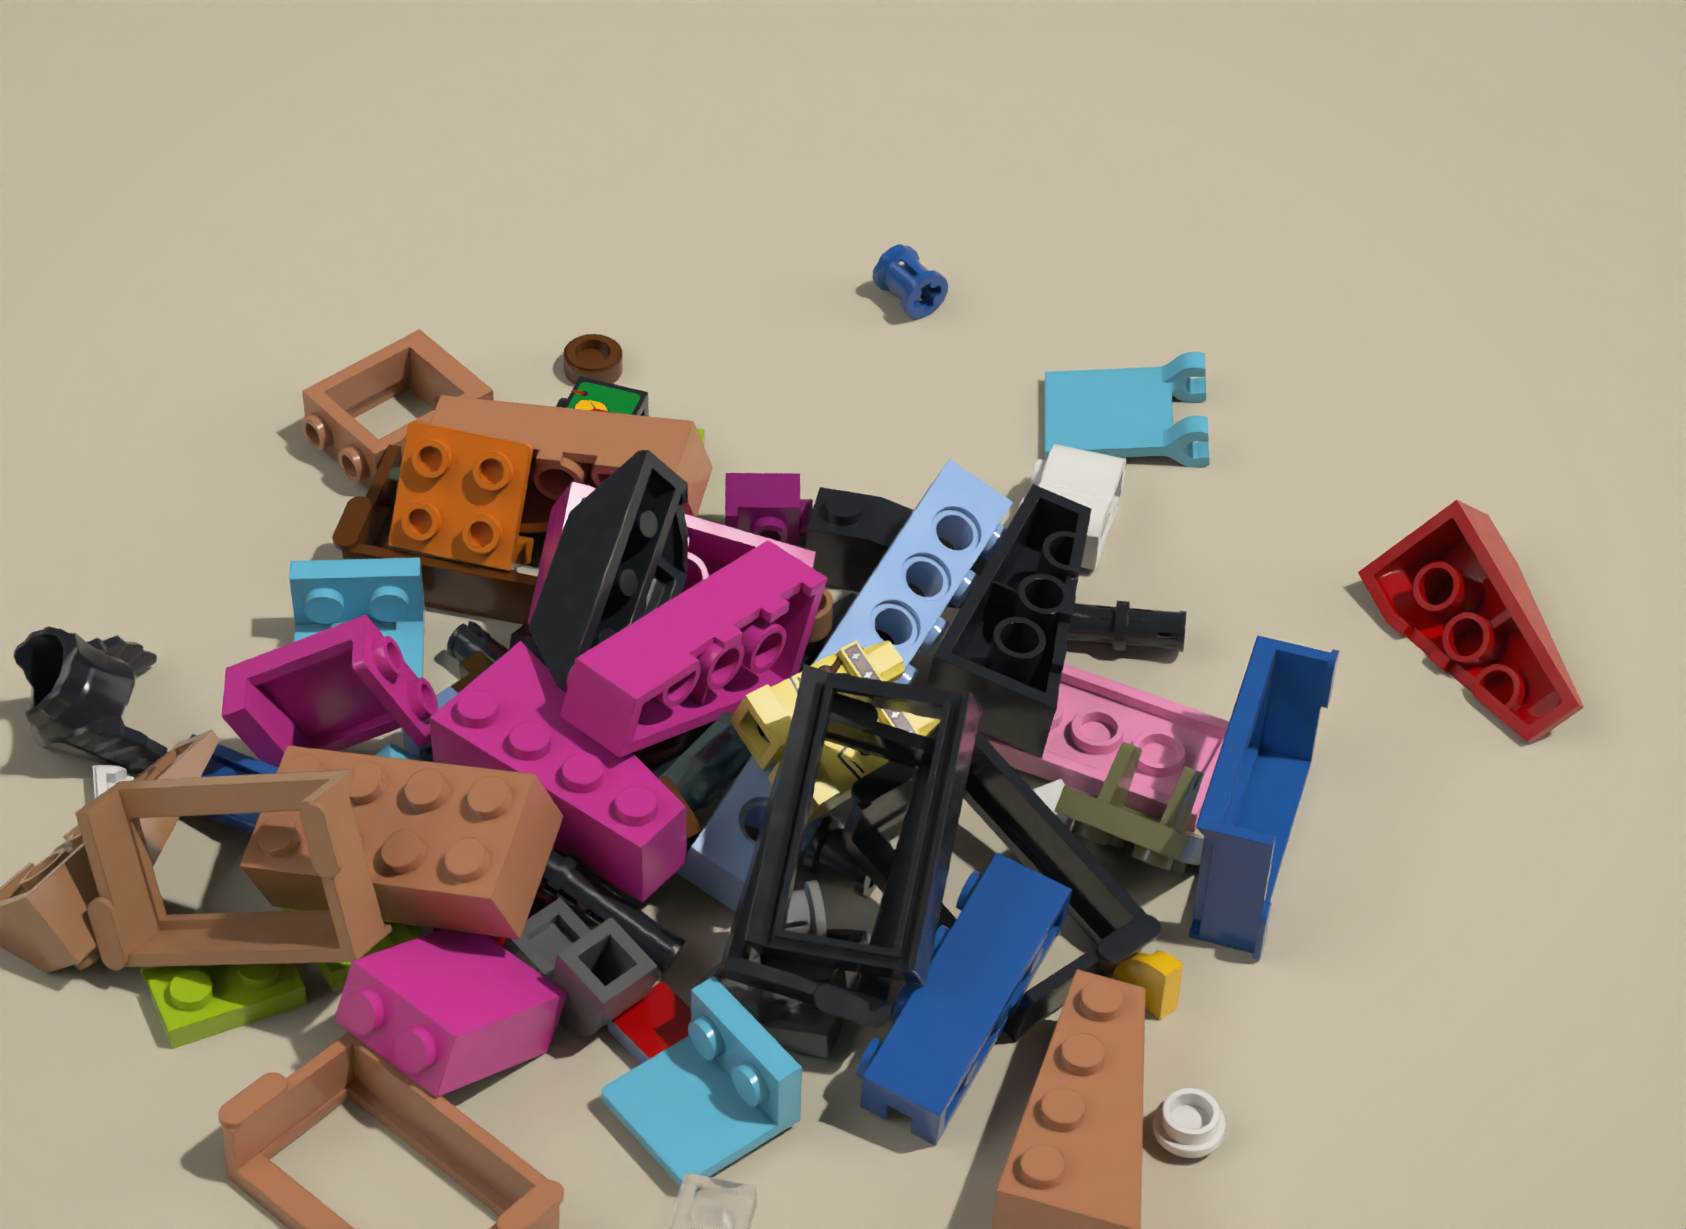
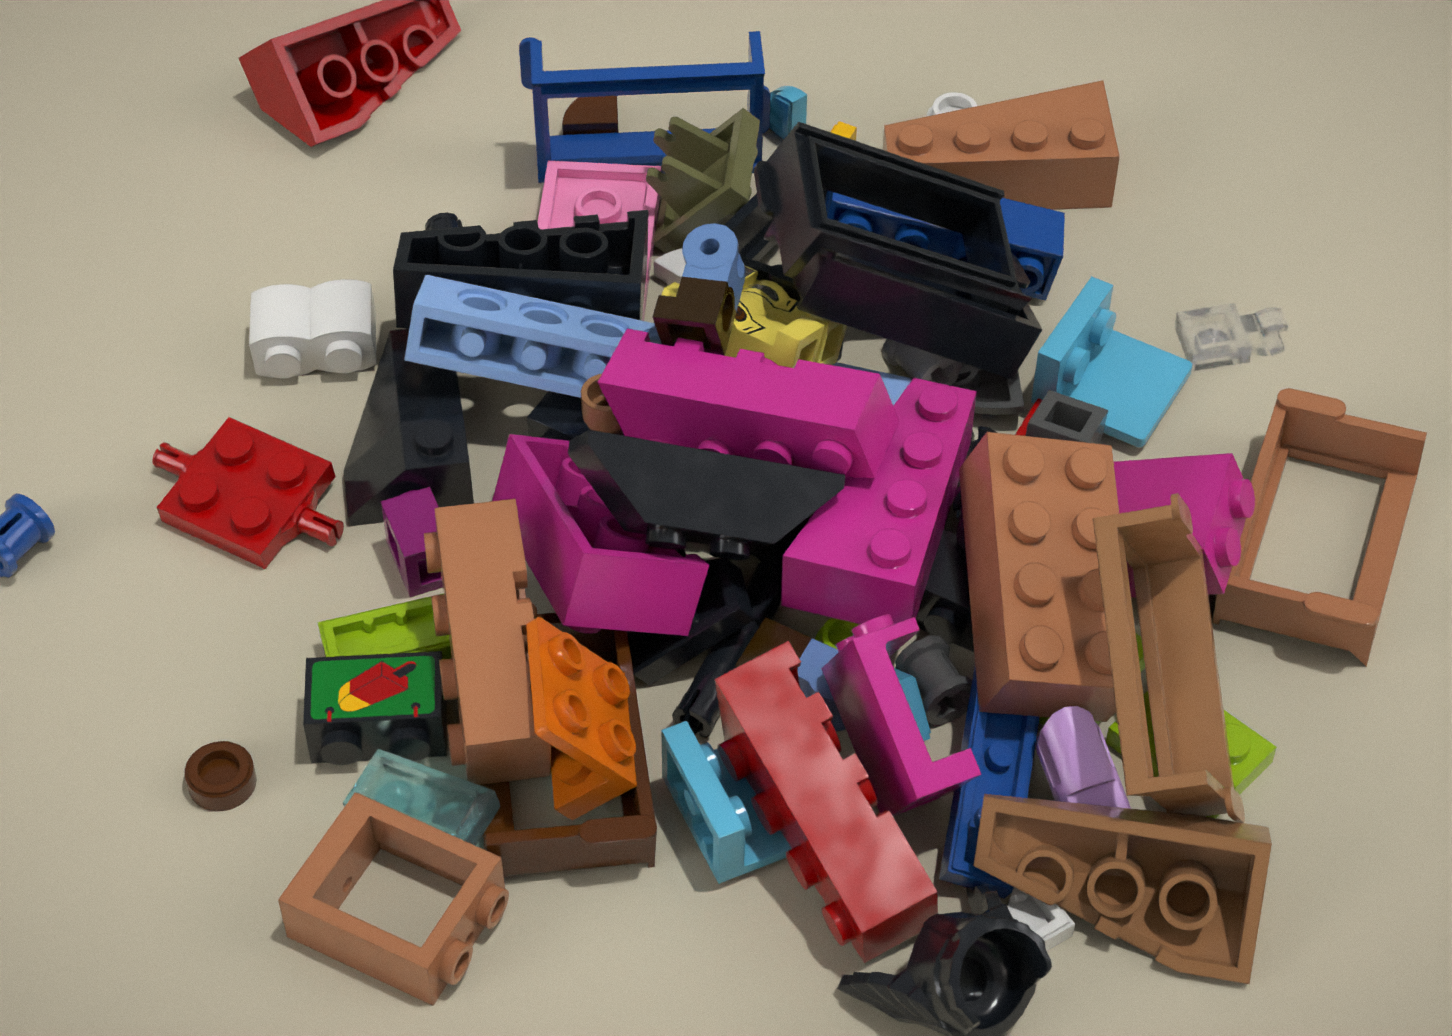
camera: 110 degrees left, 5 degrees up
medium azure flag [1045,352,1209,468] -> none
none -> red plate [152,417,344,569]
none -> reddish brown tile [562,96,619,135]
none -> leg [652,223,746,356]
none -> wedge [715,641,938,963]
none -> medium azure tile [769,86,807,139]
none -> lavender arm [1036,706,1131,809]

